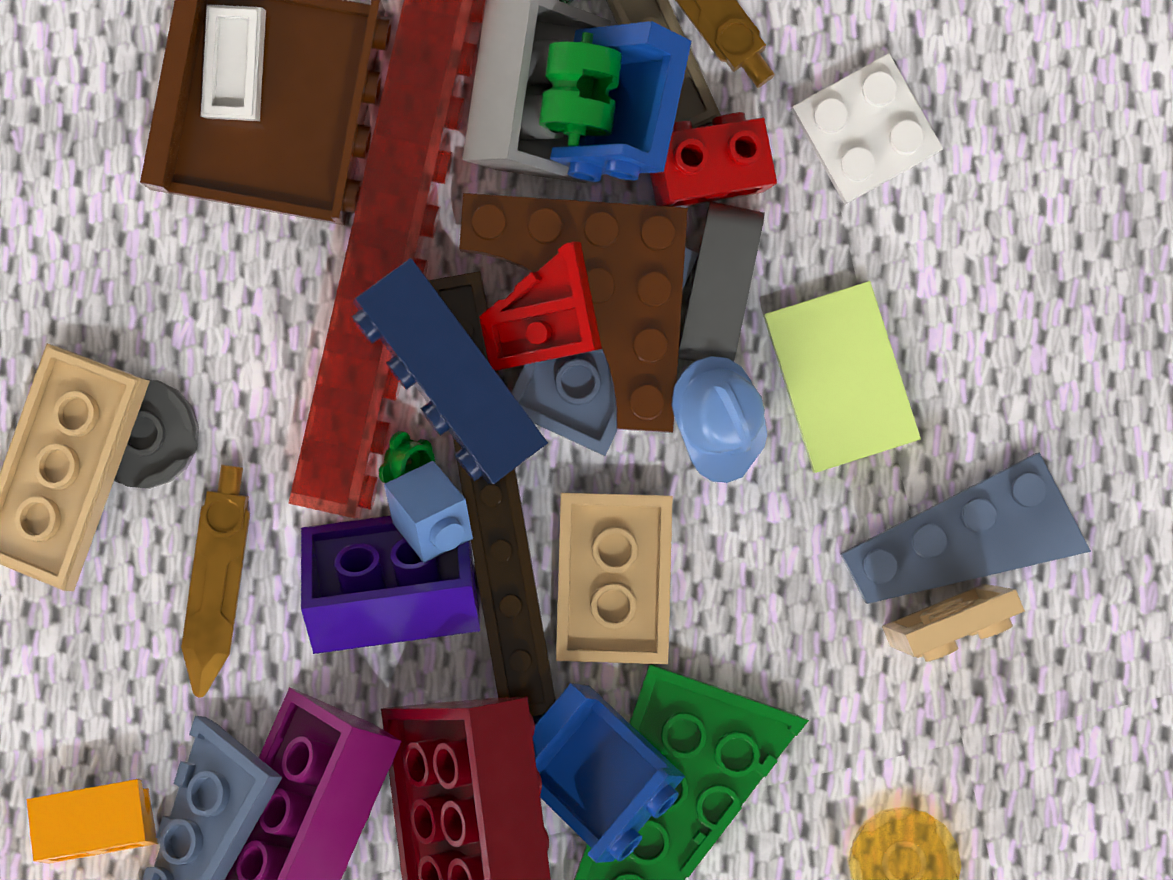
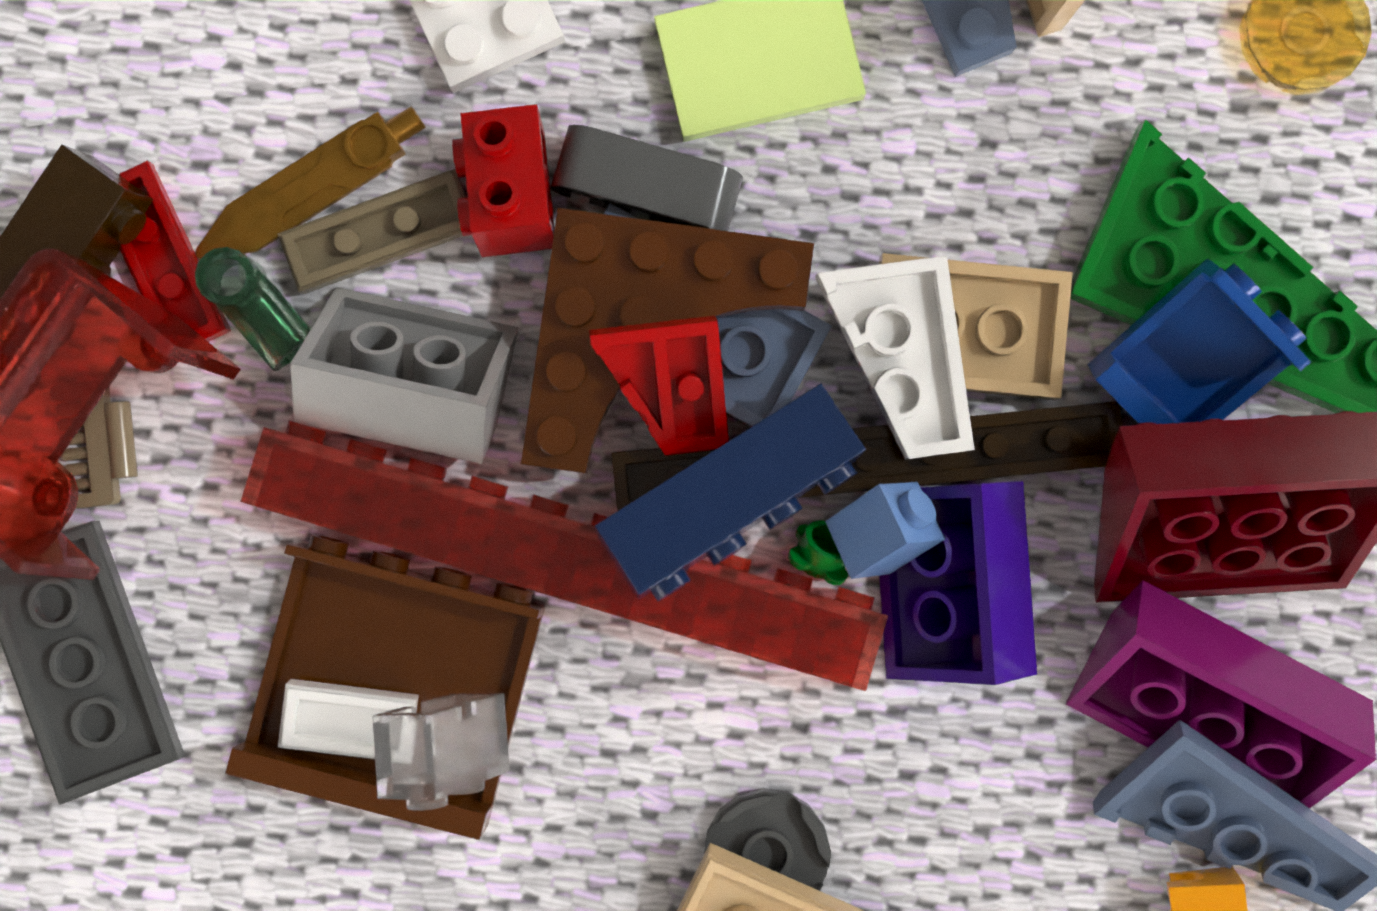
camera: 90 degrees left, 0 degrees up
pearl gold piece [181,465,250,698] -> none
green wheel [539,32,622,146] -> none
blue panel [550,21,692,182] -> none
medium blue piece [672,356,767,483] -> none
none -> clear brick [372,693,510,810]
none -> white wing [815,255,975,460]

